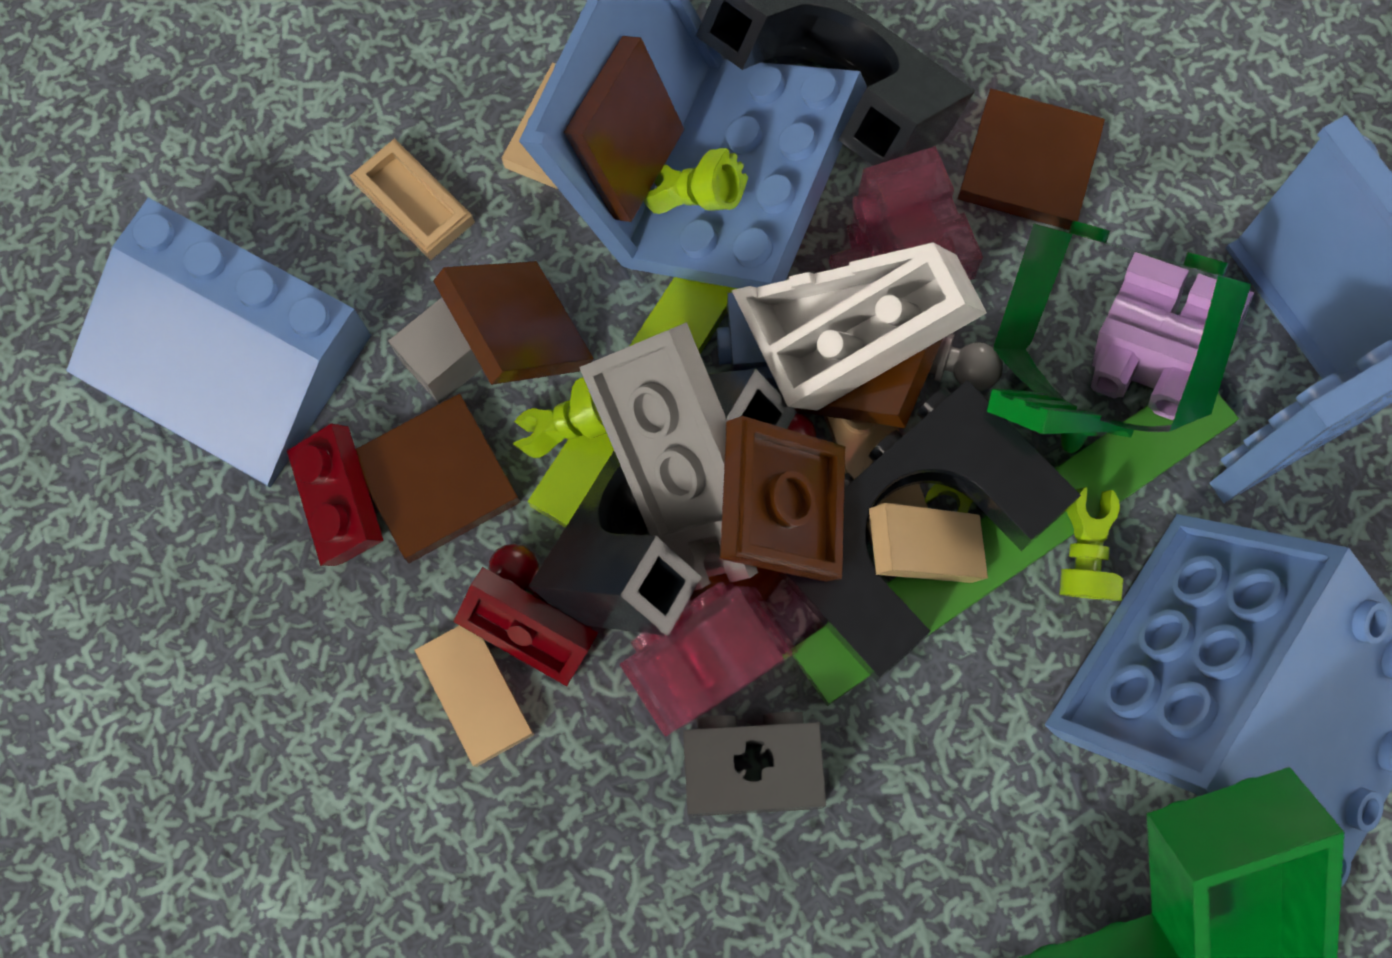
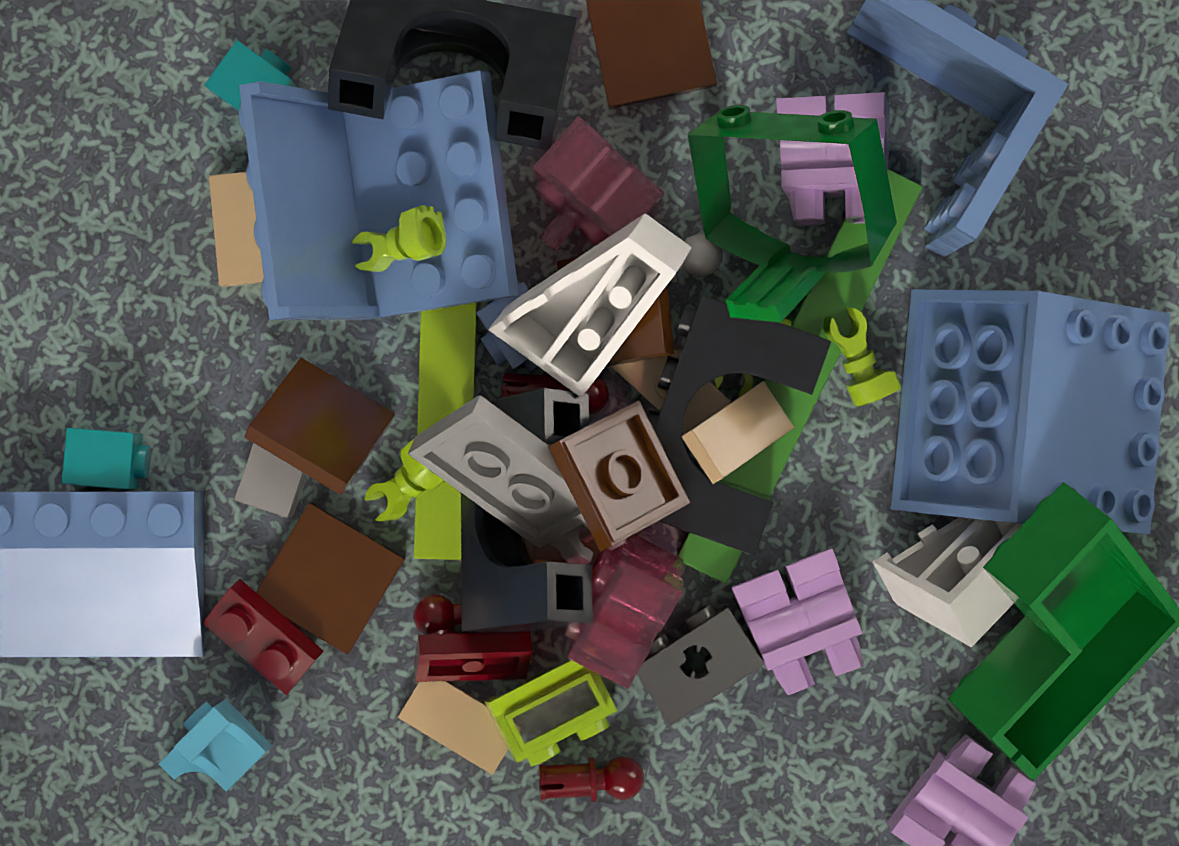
camera: 35 degrees left, 15 degrees up
tan tile [350,138,475,261] -> none
reddish brown tile [564,36,684,222] -> none
none -> teal brick [62,428,151,489]
none -> medium azure brick [159,699,273,791]
none -> lime window [484,650,617,767]
none -> dark red pin [538,756,645,802]
none -> lavender hips [730,548,863,695]
none -> white wedge [873,517,1023,647]

